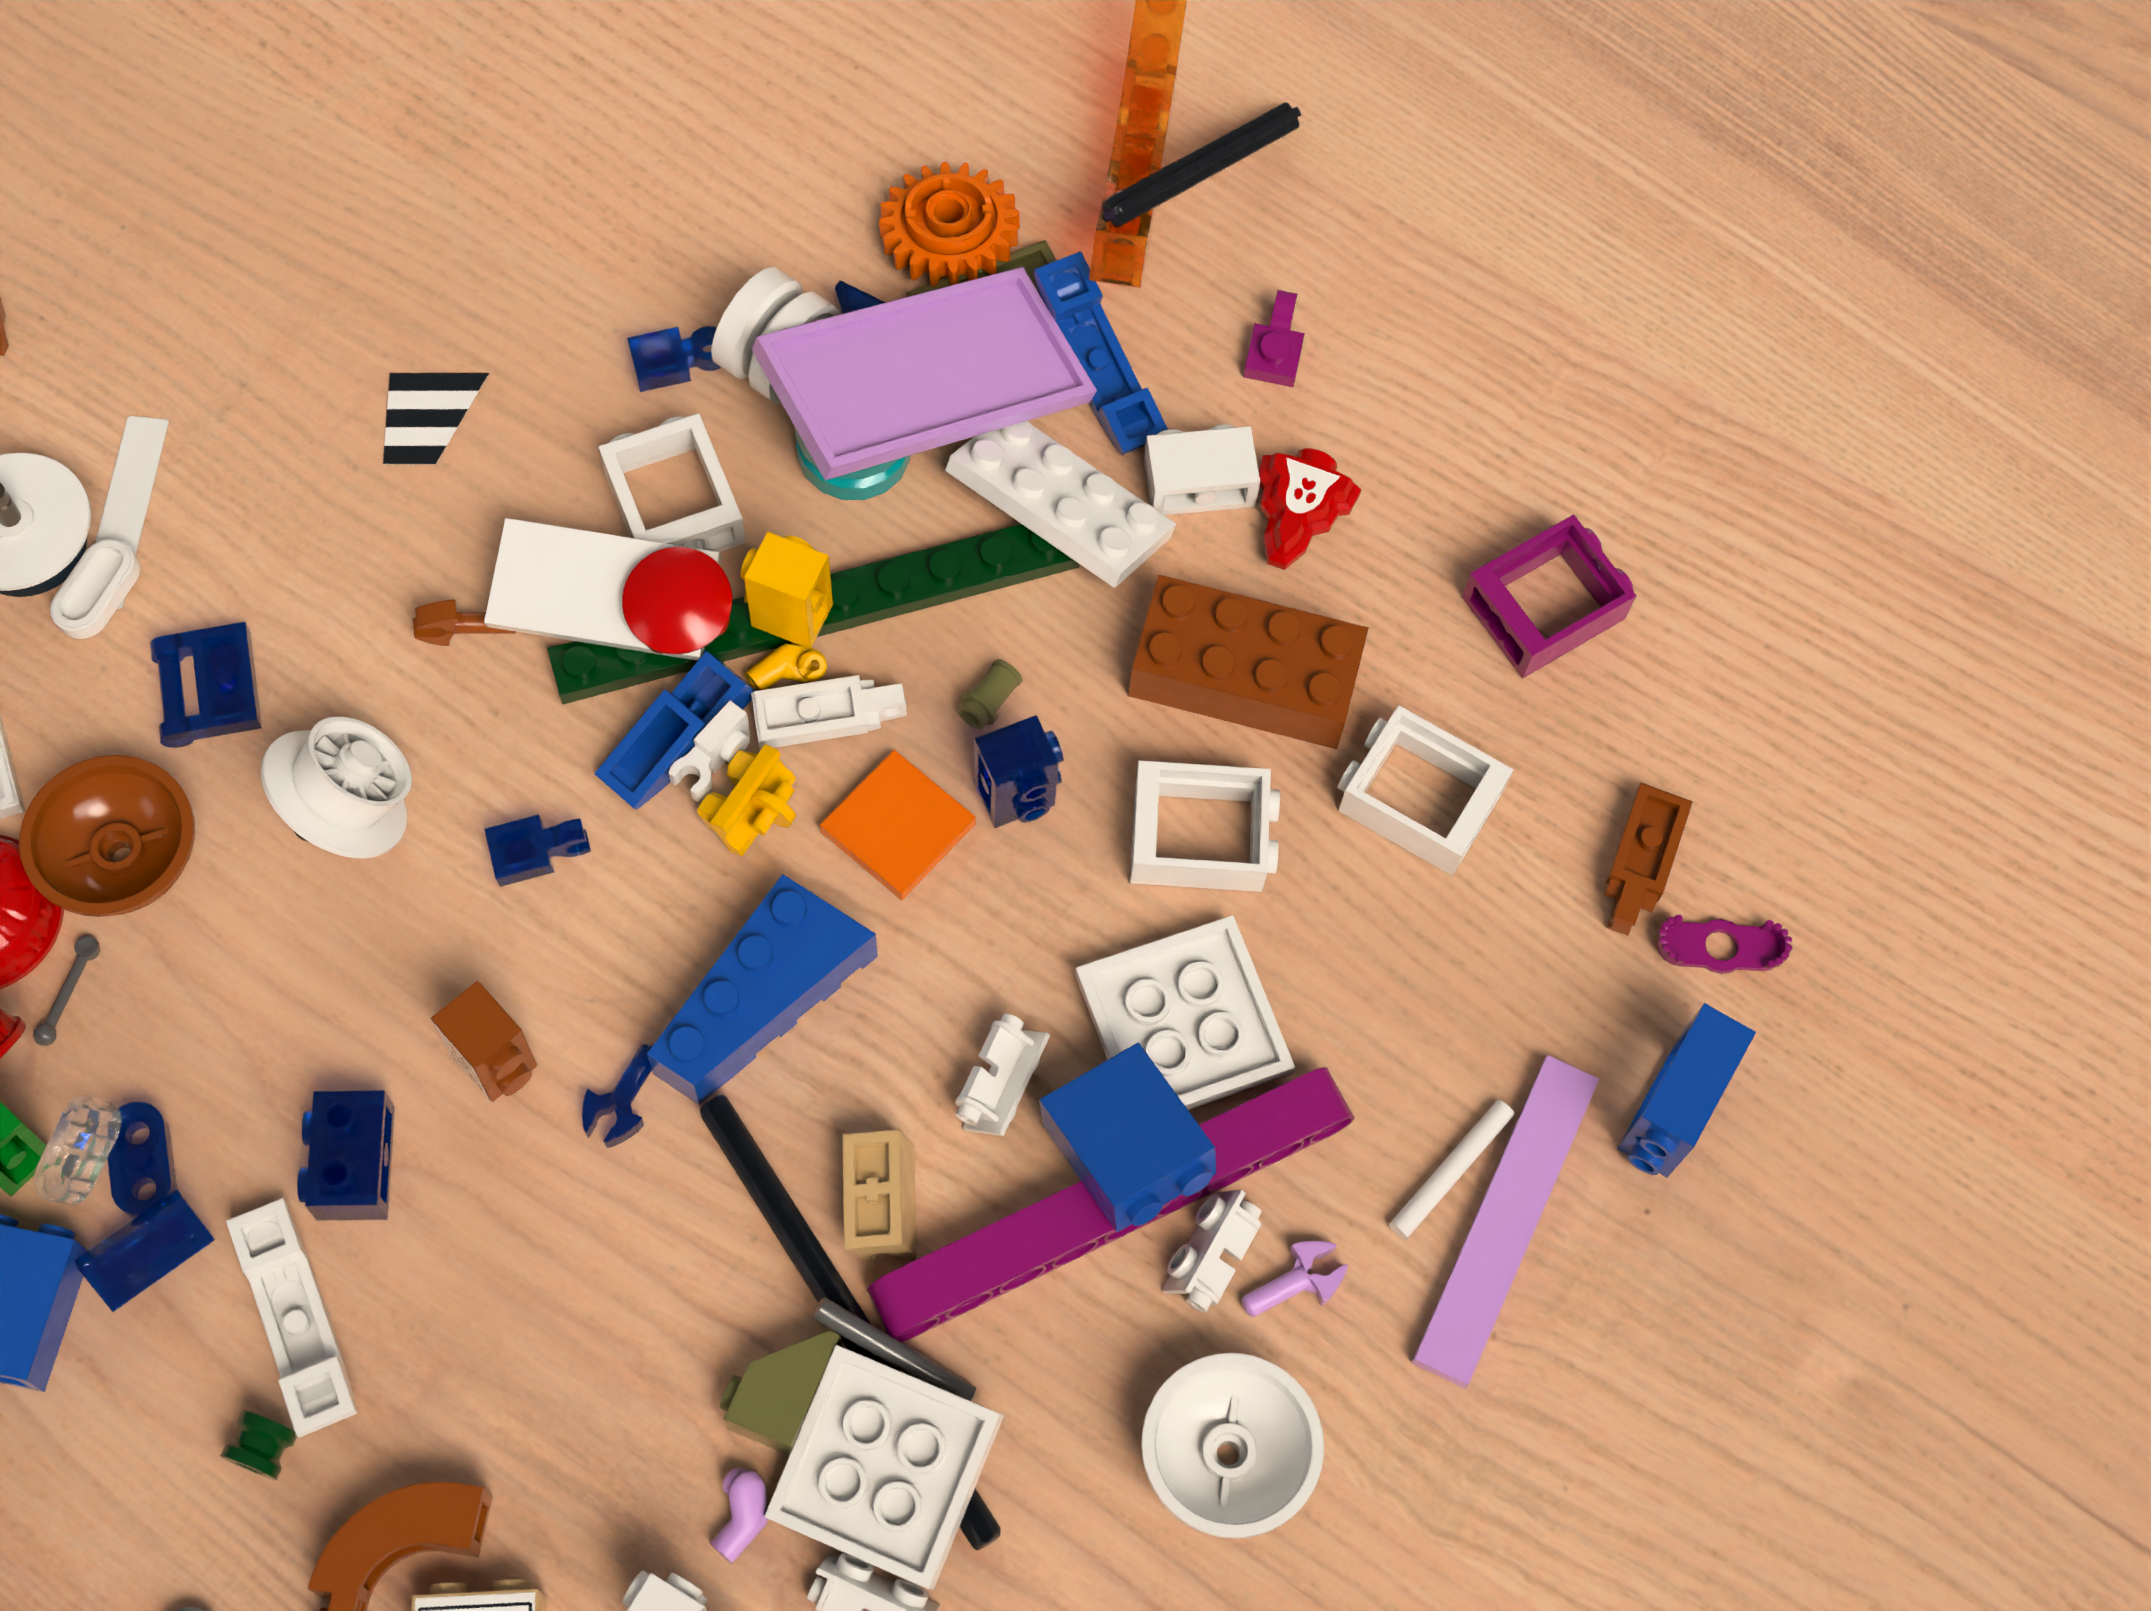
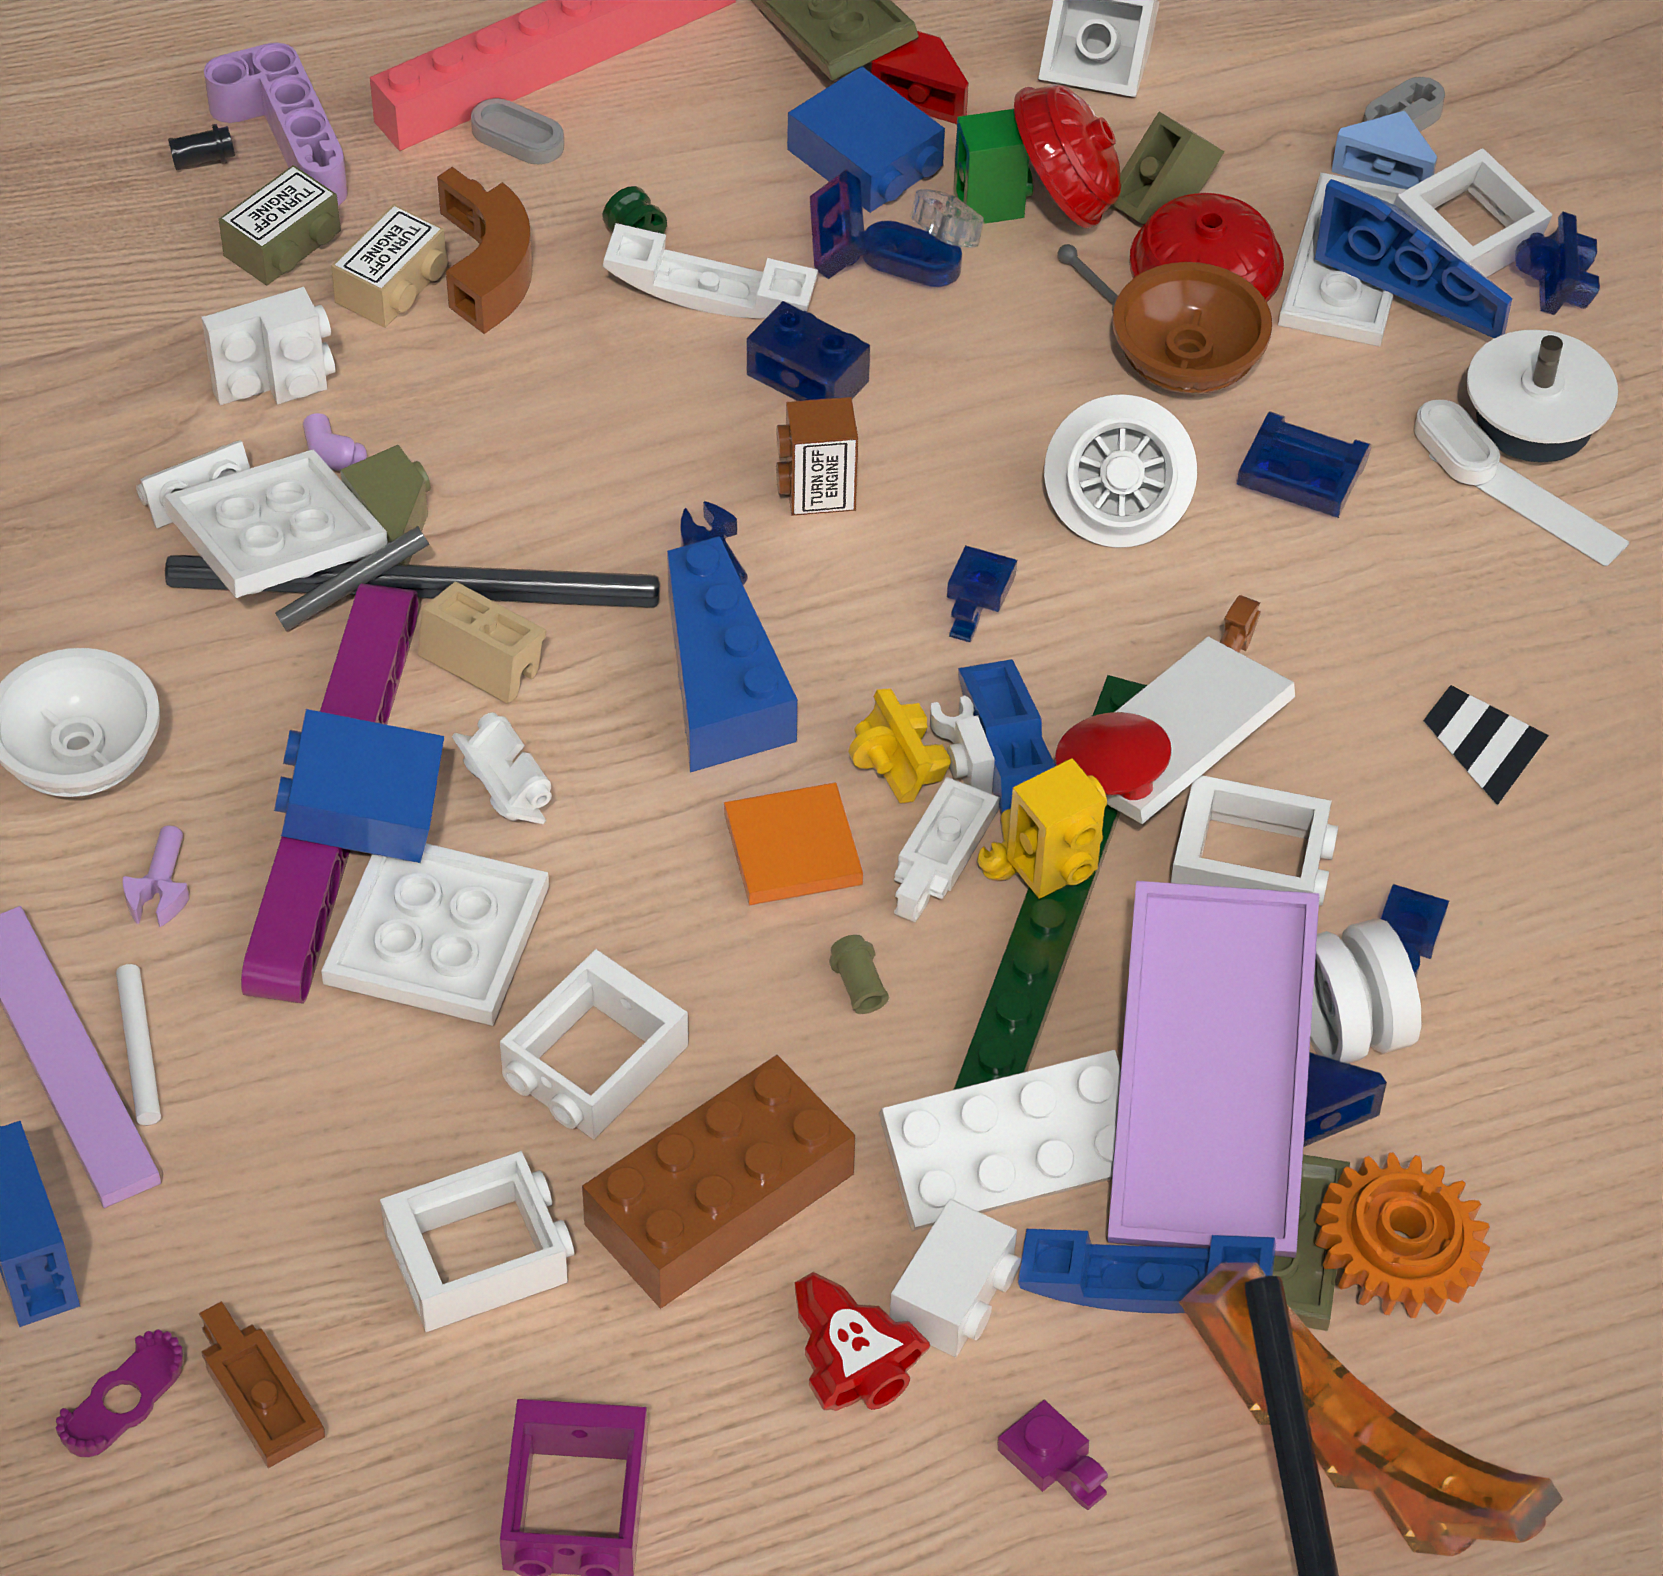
camera: 130 degrees right, 15 degrees down
clear blue brick [973,715,1064,828] -> none
white hinge [1161,1190,1262,1313] -> none

